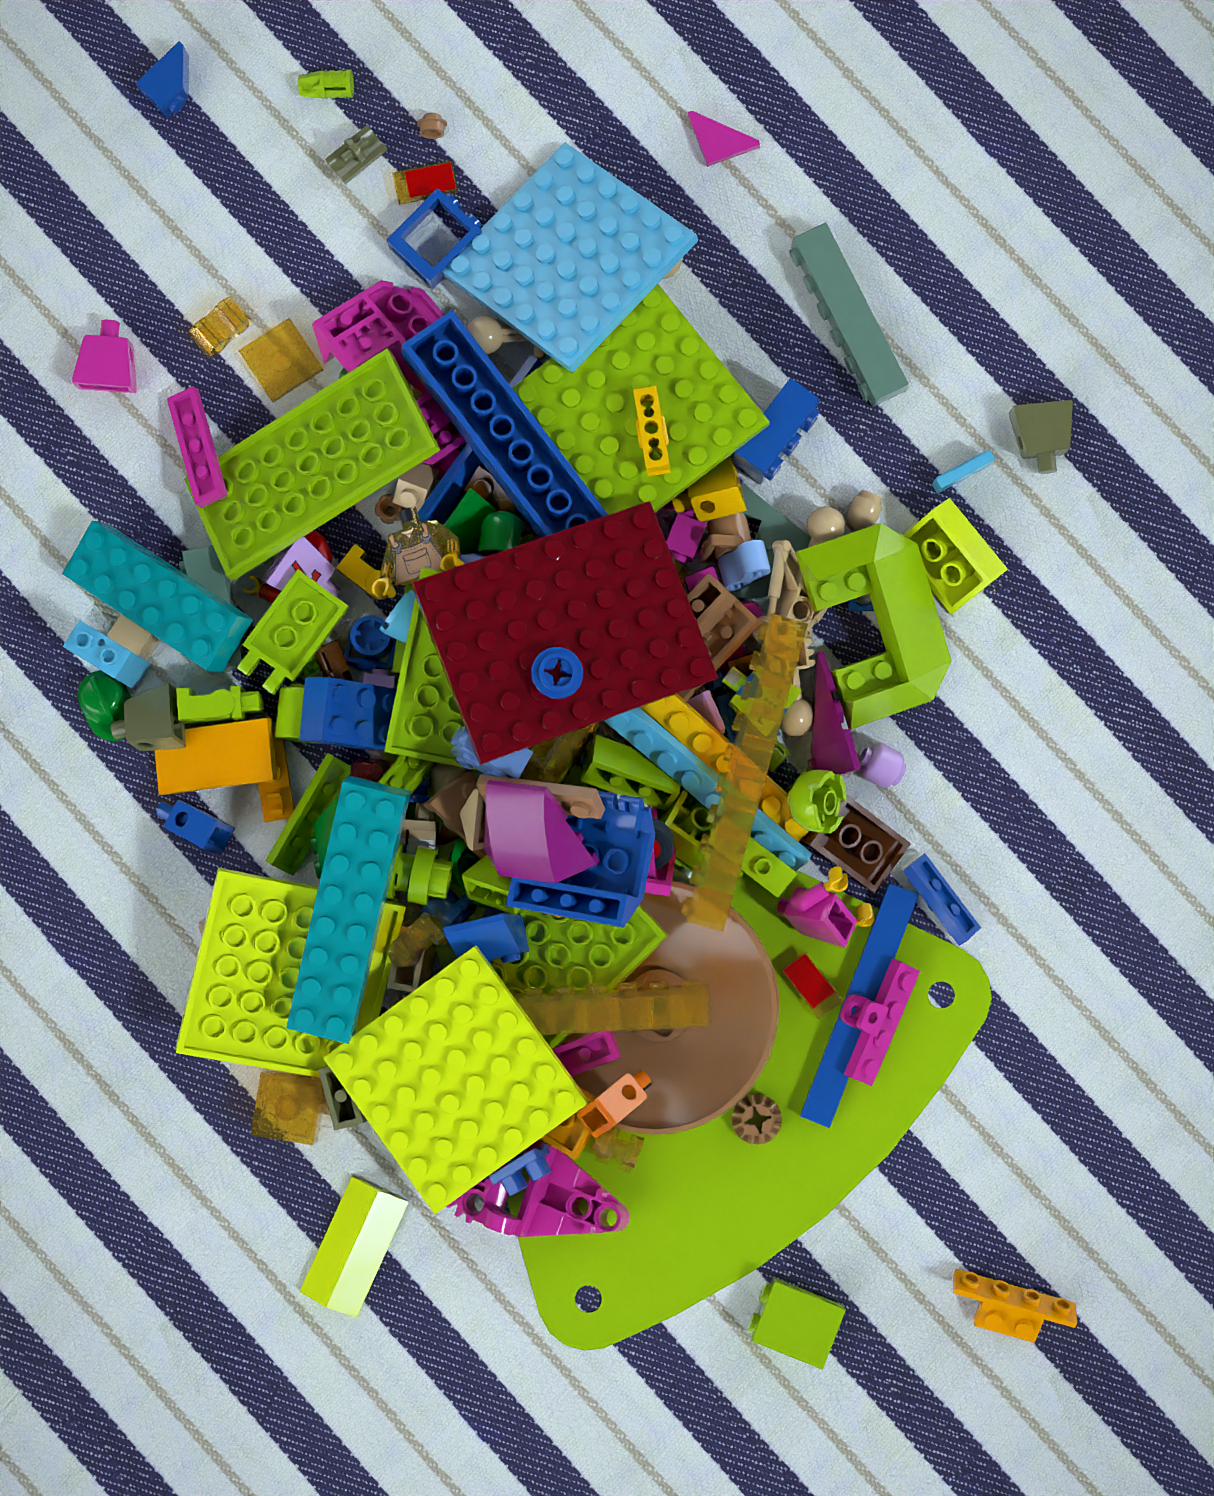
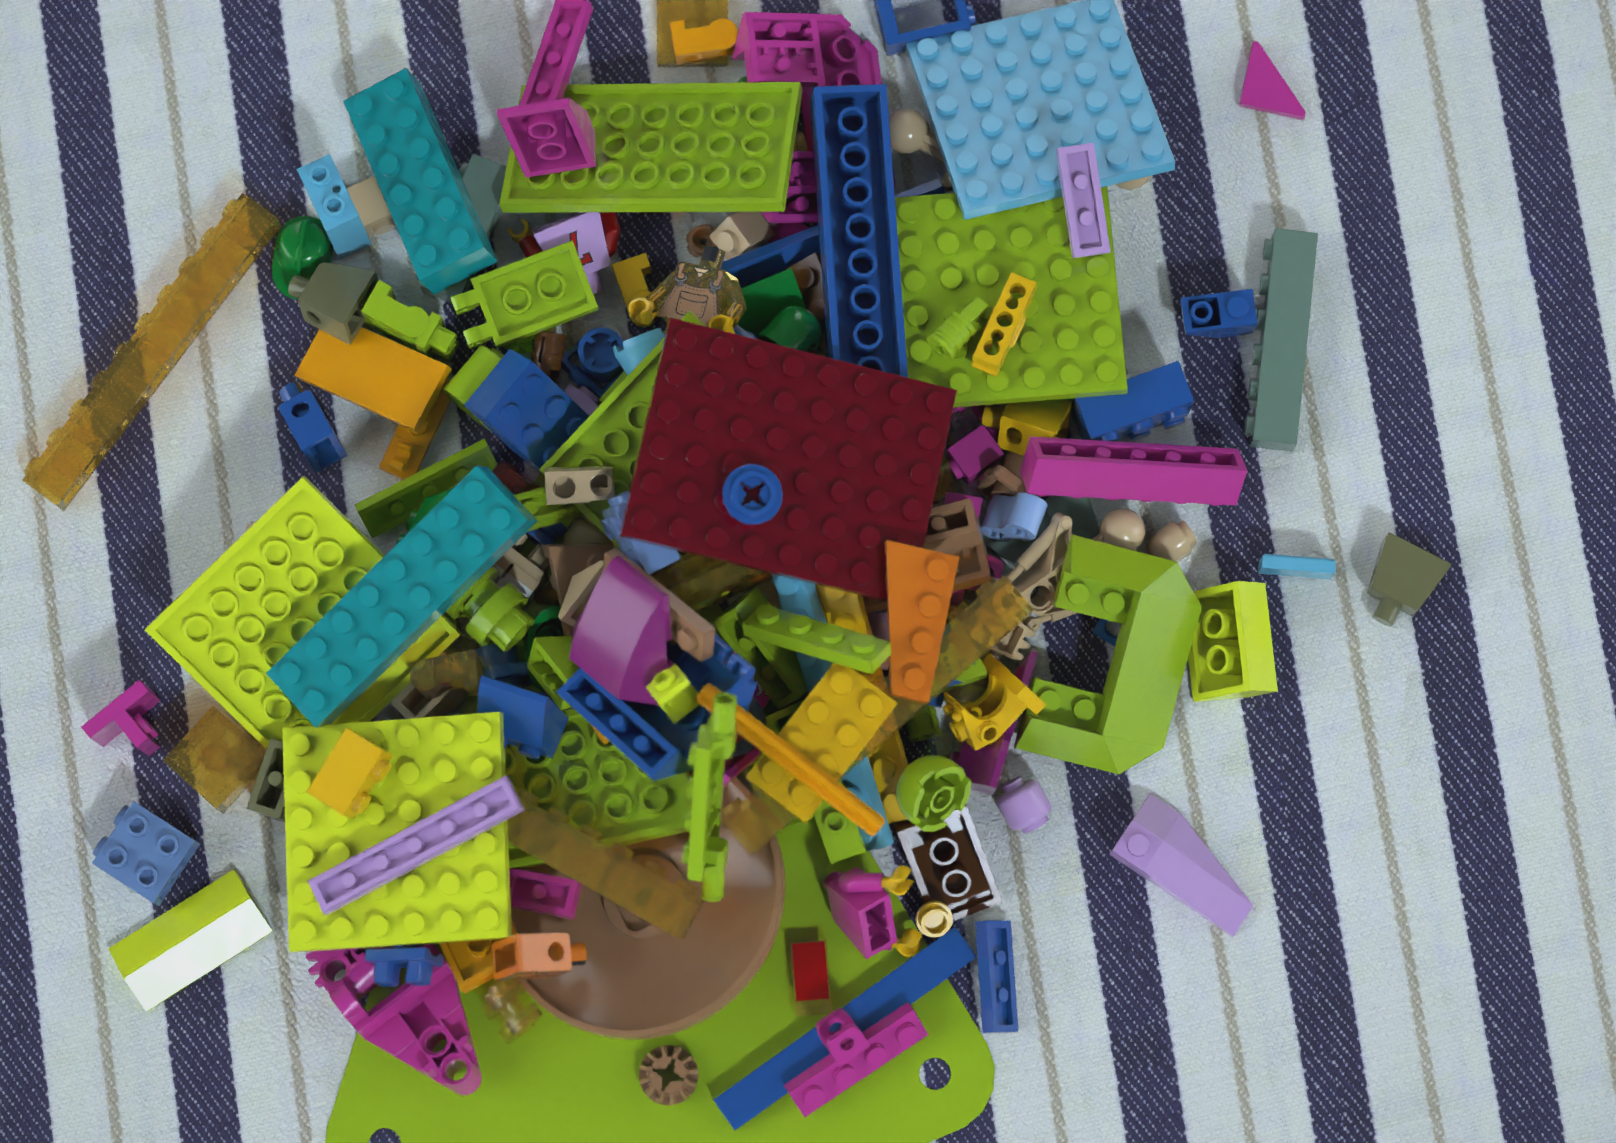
camera: 35 degrees right, 5 degrees down
none -> clear yellow brick [22,193,282,512]
none -> dark pink bracket [81,680,161,756]
none -> medium blue brick [92,801,200,906]
none -> yellow brick [307,728,393,819]
none -> lavender tile [308,776,525,915]
none -> dark pink slope [497,98,596,178]
none -> tan leg [544,466,615,505]
none -> neon yellow bracket [646,664,700,724]
none -> light orange leg [670,18,738,65]
none -> lime plate [682,693,737,902]
none -> light orange axle [696,683,885,836]
none -> lime plate [743,604,891,674]
none -> yellow plate [746,663,898,824]
none -> orange wing [885,540,959,704]
none -> yellow plate [915,901,953,937]
none -> lime hinge [927,296,988,361]
none -> yellow tile [942,653,1046,751]
none -> dark pink brick [1020,436,1247,506]
none -> lavender plate [1056,143,1111,258]
none -> lavender wedge [1109,793,1253,937]
none -> blue slope [1180,289,1258,338]

